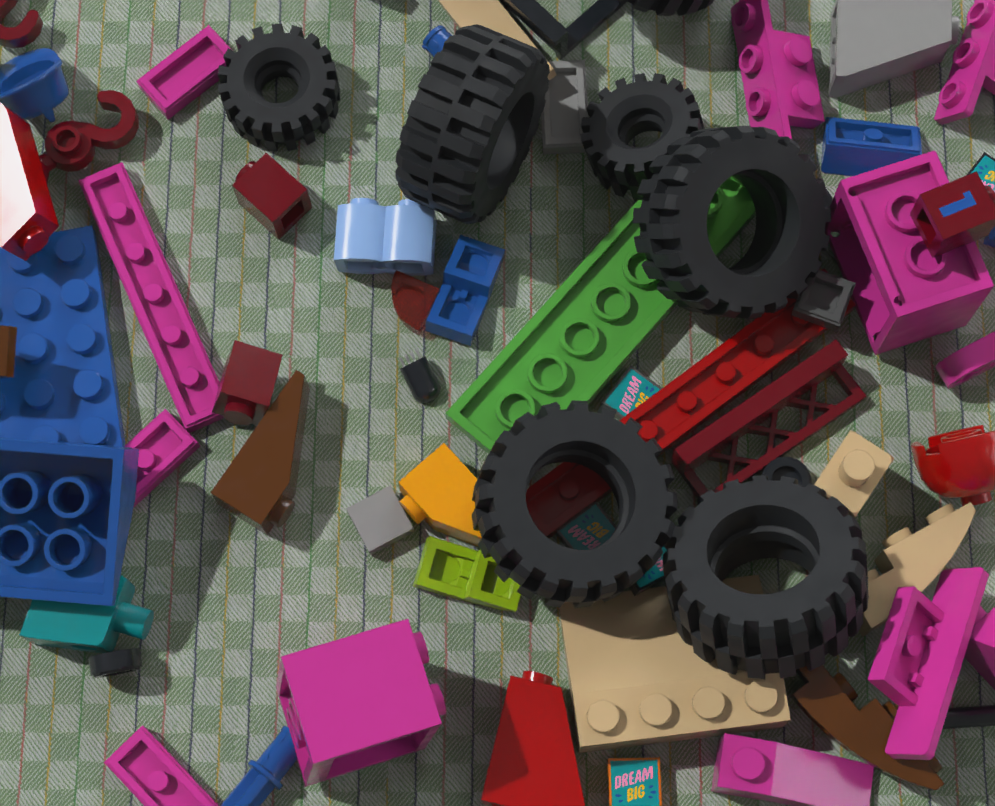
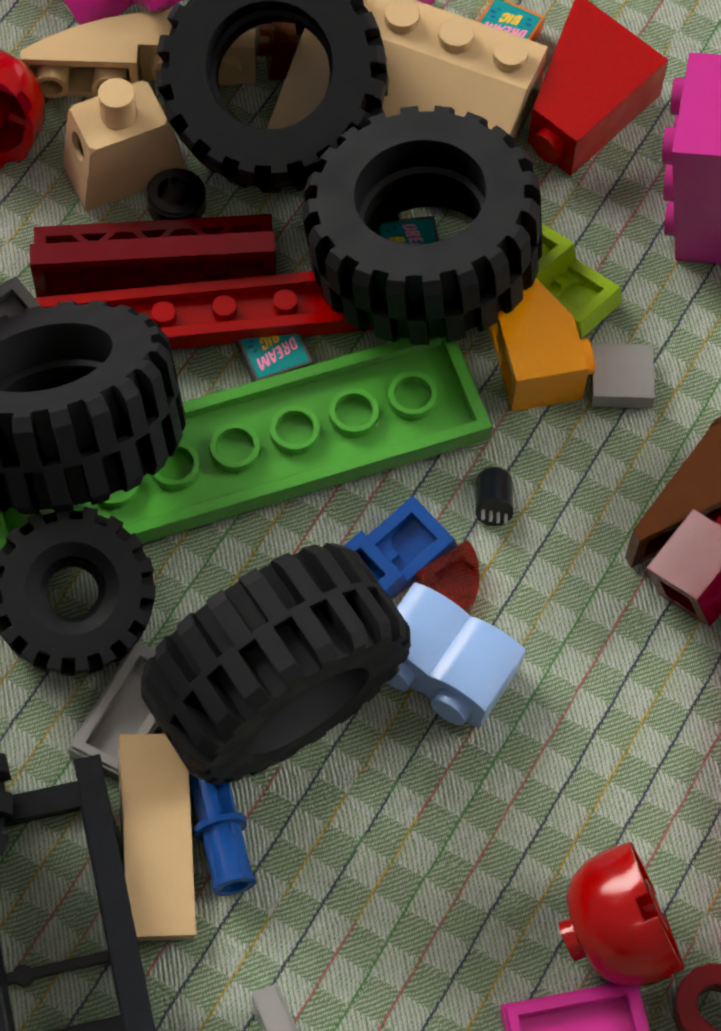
camera: 155 degrees left, 10 degrees down
black tyre [218,24,340,152] -> none
dark red brick [232,153,312,240] -> none
none -> red cylinder [558,841,685,987]

